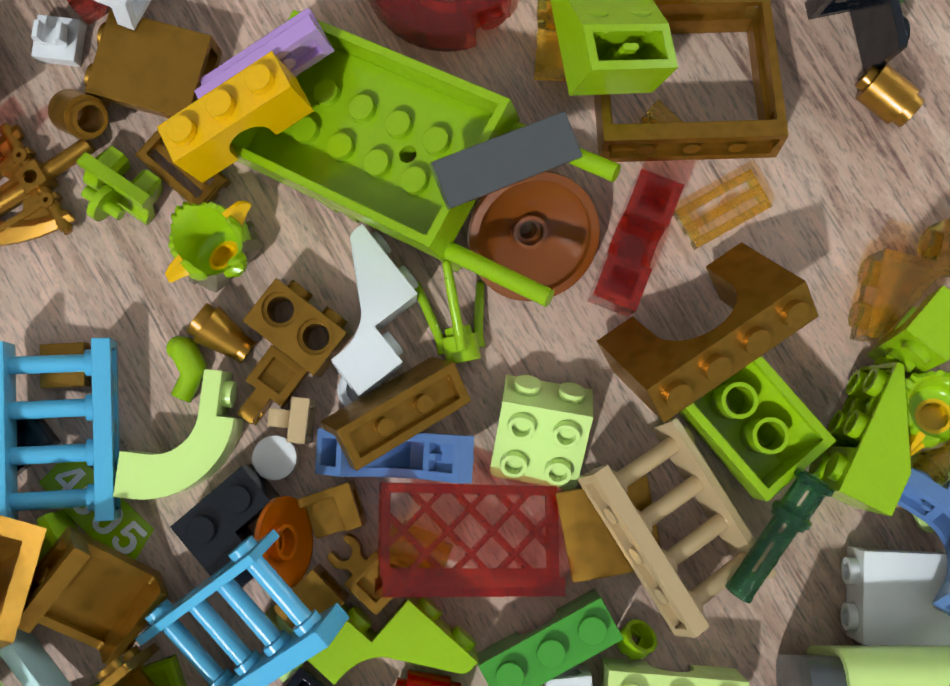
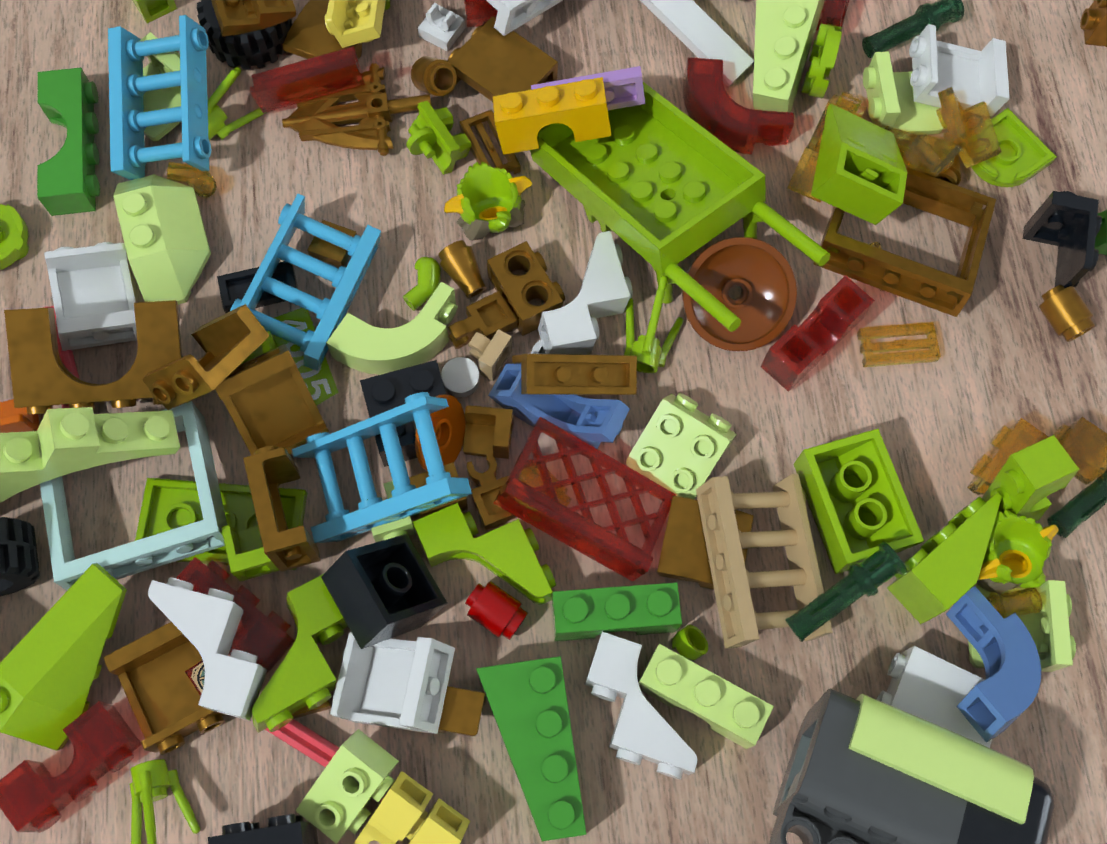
camera: 20 degrees right, 15 degrees down
dark grey tile [430,111,582,210] -> none
pearl gold arch [596,242,819,423] -> none

